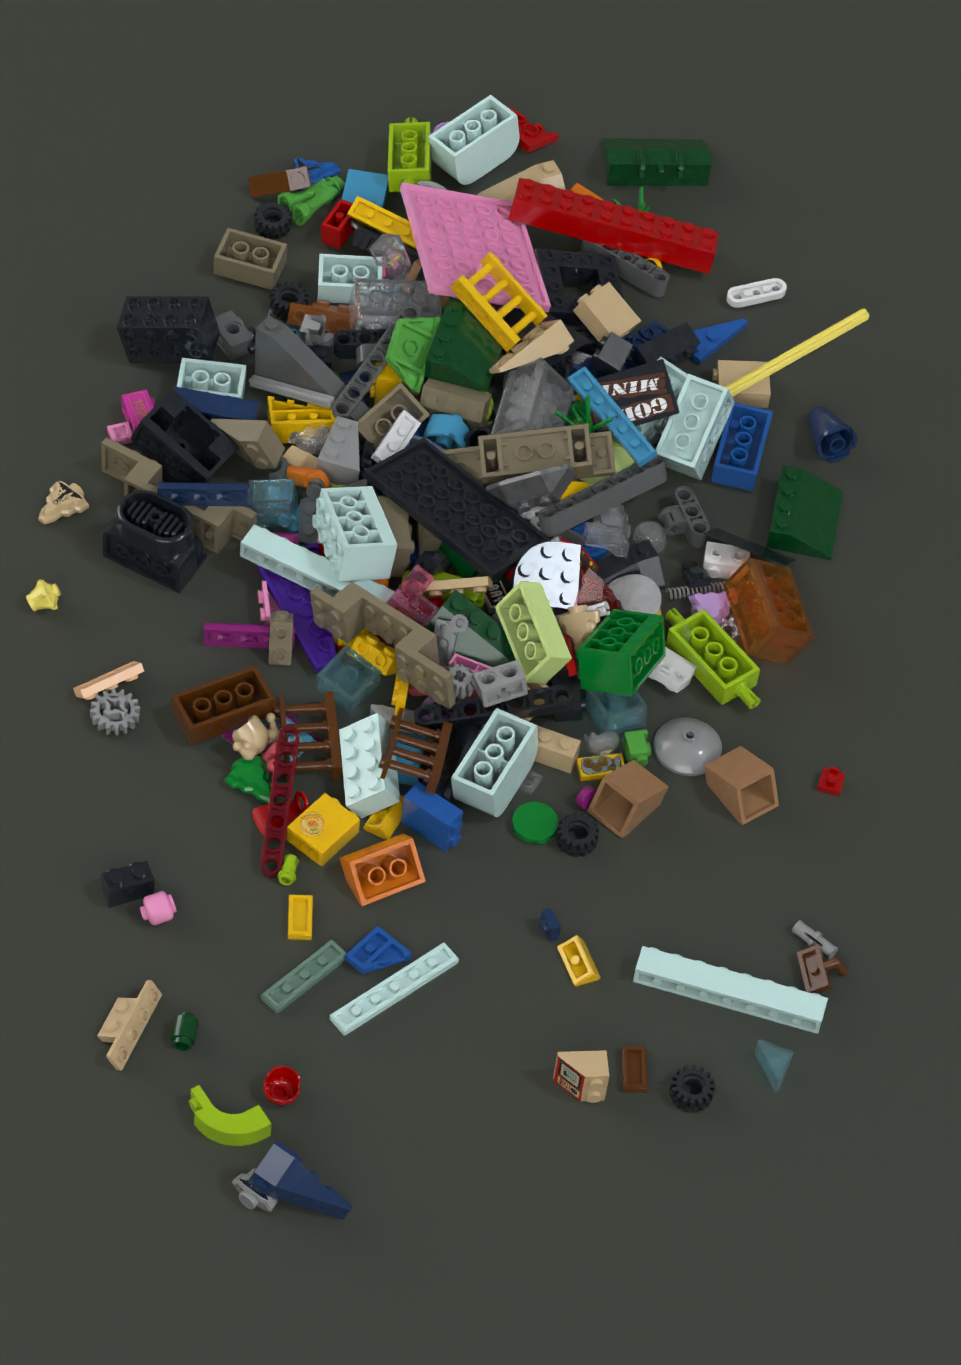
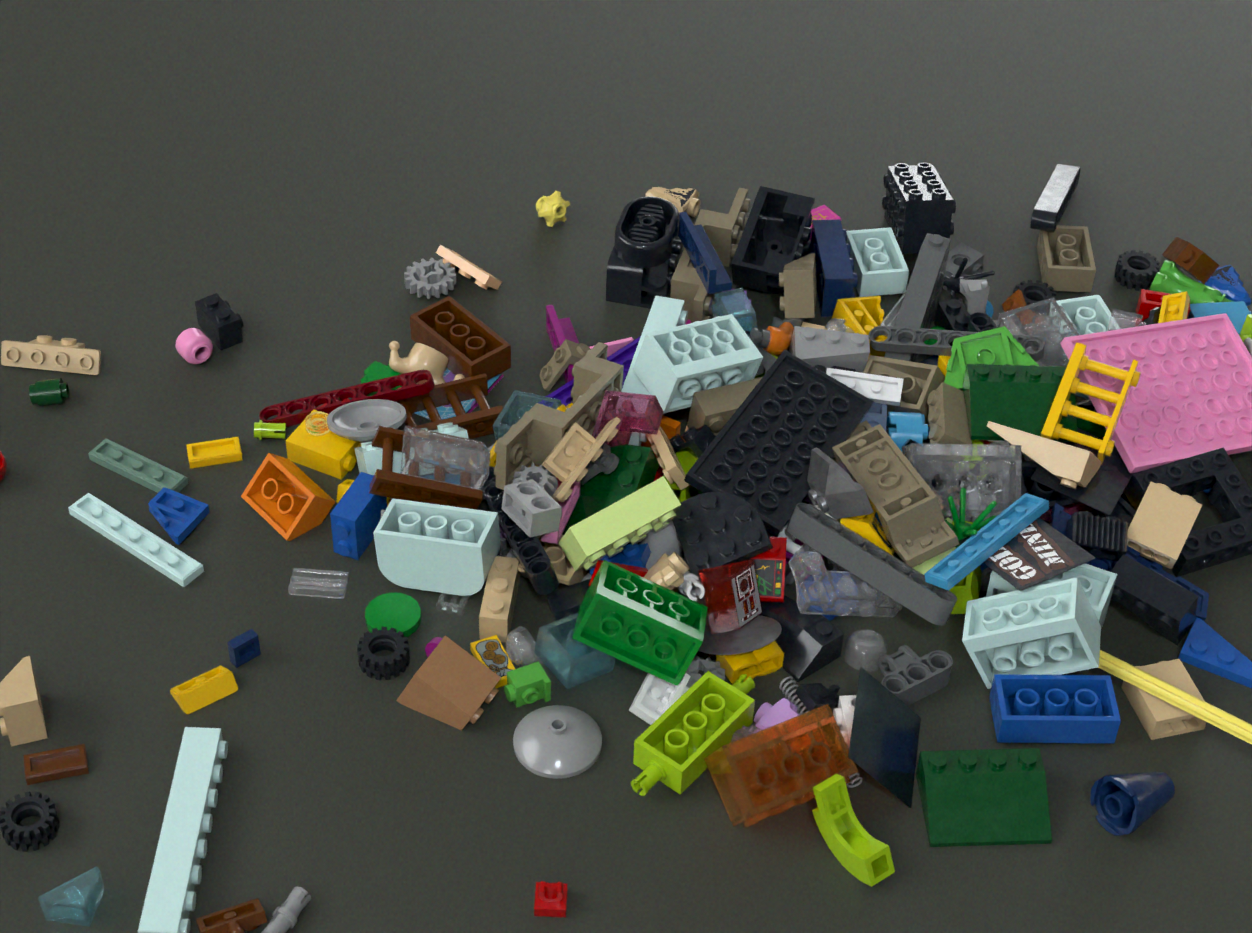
camera: 80 degrees right, 10 degrees down
medium nougat slope [704,746,779,825] -> none
none -> clear tile [288,568,349,599]
none -> light grey dish [327,399,406,442]
none -> clear slope [400,426,490,490]
none -> tan bracket [542,417,621,503]
none -> lime arch [812,774,895,887]
none -> beam [1030,163,1081,232]

